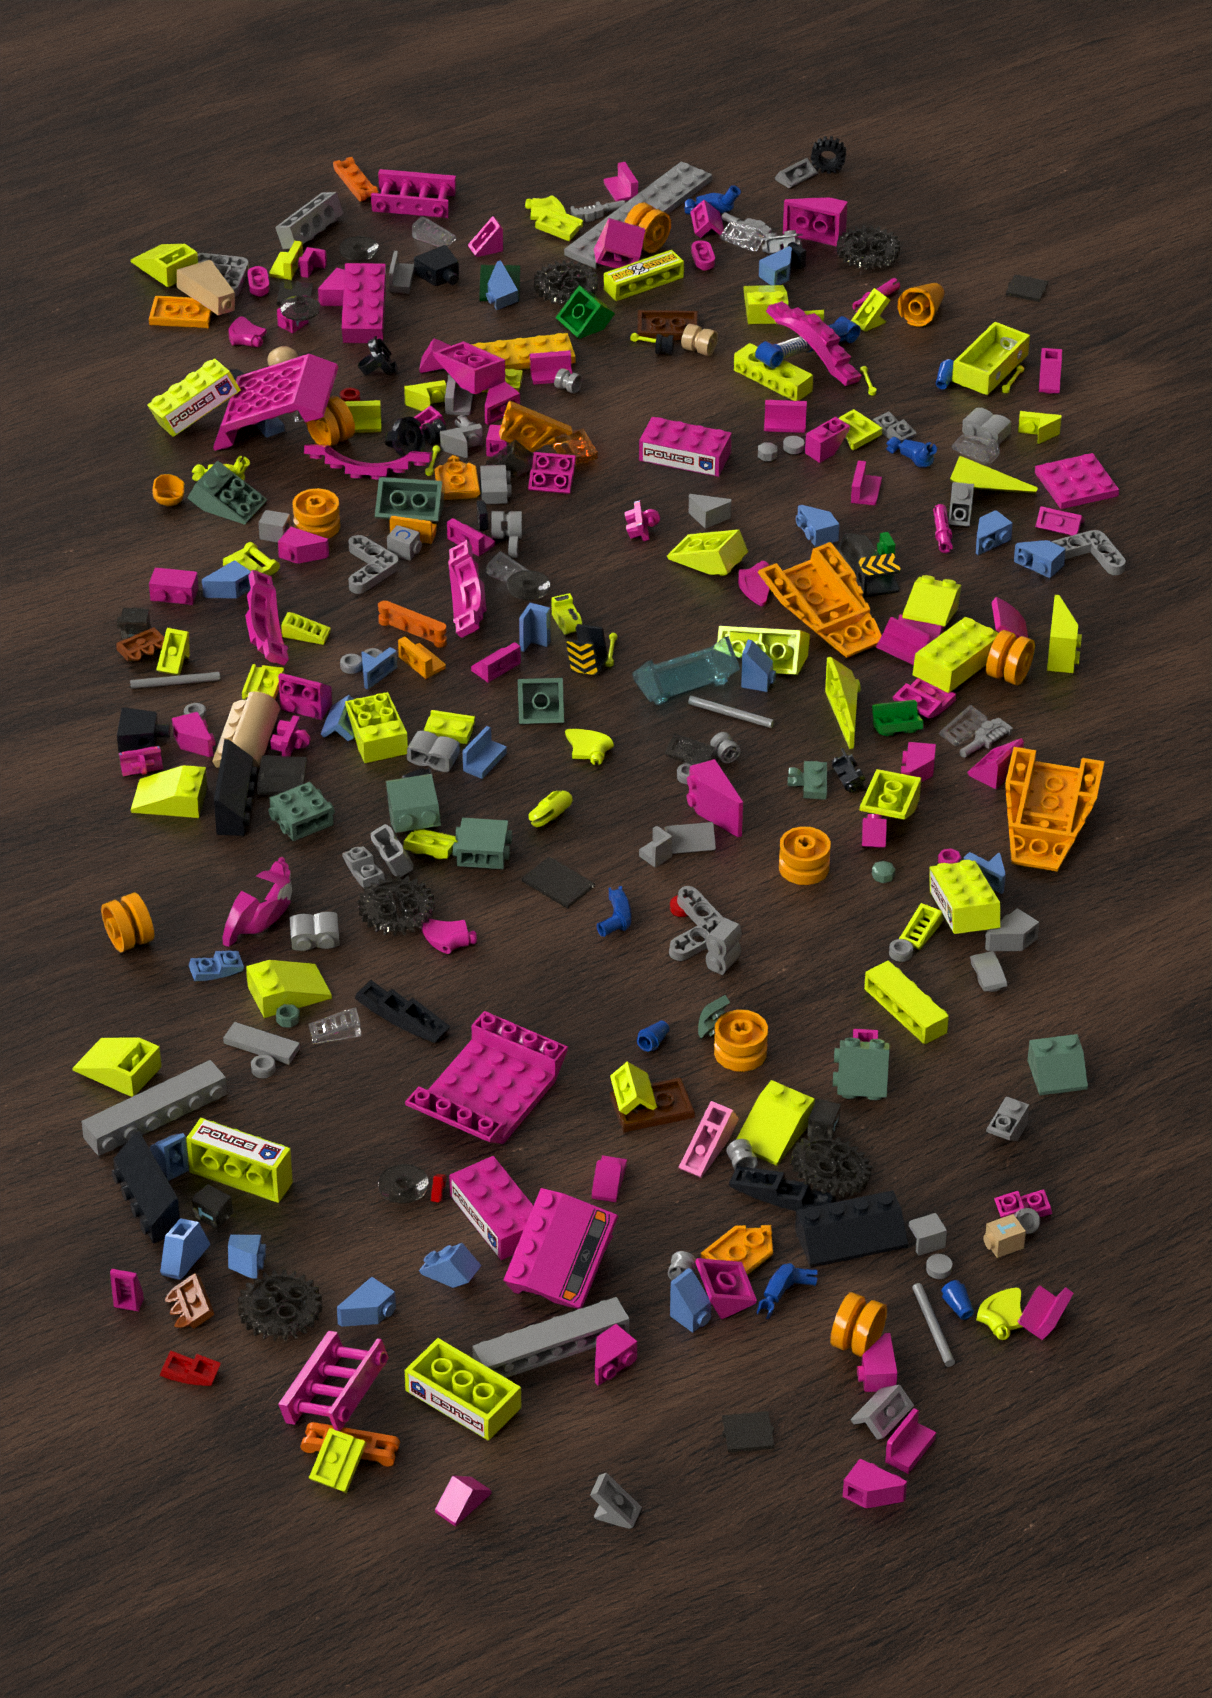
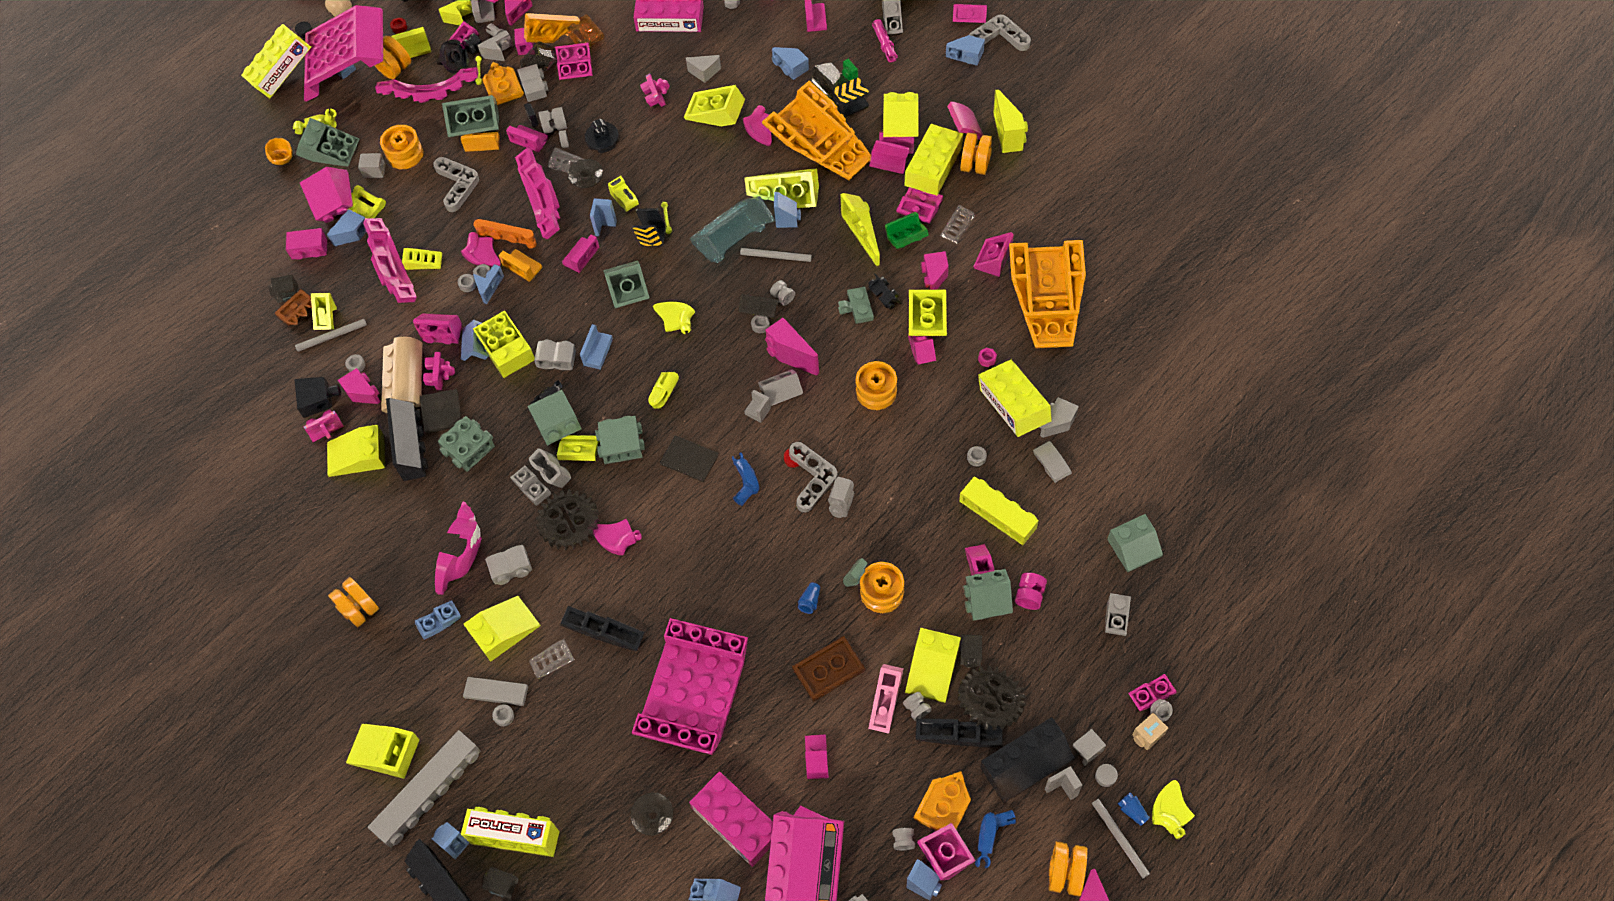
camera: 10 degrees left, 20 degrees up
neon yellow plate [242,664,284,700] -> none
sand green tile [276,1004,300,1027] -> none
dark pink slope [278,527,329,564] -> none
light grey brick [387,525,422,561] -> none
neon yellow plate [424,710,475,744] -> none
red tile [431,1174,447,1202] -> none
neon yellow panel [610,1061,657,1115] -> none
sand green tile [872,861,895,883] -> none
neon yellow slope [899,903,943,950] -> none
light grey piece [959,718,1013,758] -> none
medium blue slope [964,852,1006,894] -> none
medium blue slope [976,510,1013,555] -> none
dark pink panel [1018,1286,1074,1340] -> none
none -> dark pink slope [300,167,353,223]
none -> dark pink arm [461,232,501,267]
none -> black tile [585,119,619,153]
none -> dark pink wheel [1015,573,1047,610]
none -> light grey panel [1045,766,1082,800]

